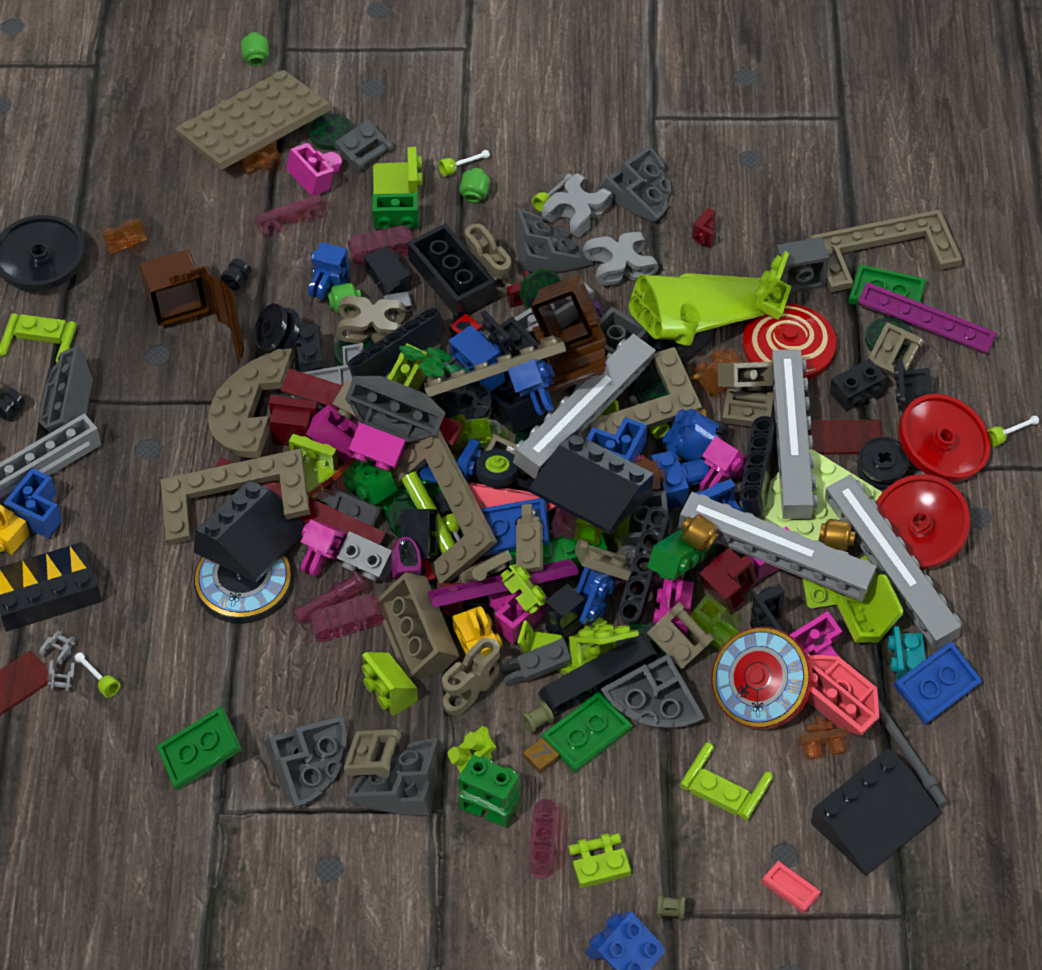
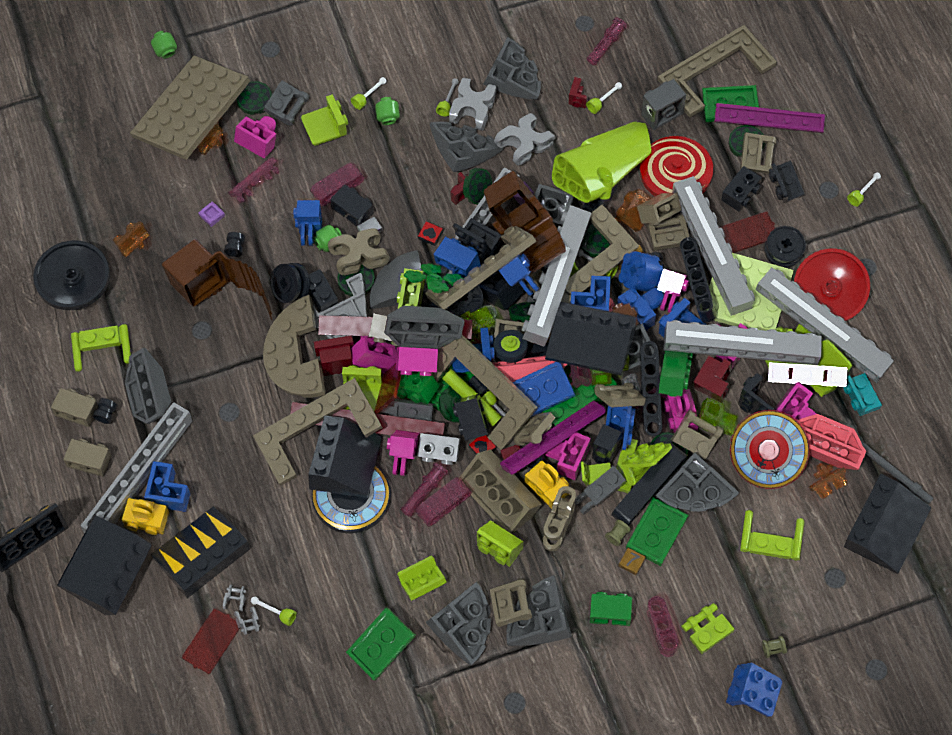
camera: 20 degrees left, 10 degrees up
black beam [347,308,446,378] -> none
green brick [372,193,419,229] -> none
rock [391,537,421,580] -> none
black brick [407,223,496,318] -> none
lime hips [447,726,496,774] -> none
green brick [458,754,520,812] -> none
dark tan piece [465,224,512,297] -> none
lime hinge [500,564,546,615] -> none
dark tan hinge [516,504,543,573] -> none
pearl gold head [680,514,719,551] -> none
lime bracket [754,251,792,320] -> none
coral tile [762,861,821,914] -> none
pearl gold head [819,519,856,552] -> none
blue tile [893,641,982,725] -> none
red dish [898,394,991,482] -> none
none -> medium lavender tile [198,202,225,227]
none -> lime bracket [397,556,447,601]
none -> lime hinge [586,82,622,114]
none -> clear pink pin [587,17,627,65]
none -> hinge [768,362,848,387]

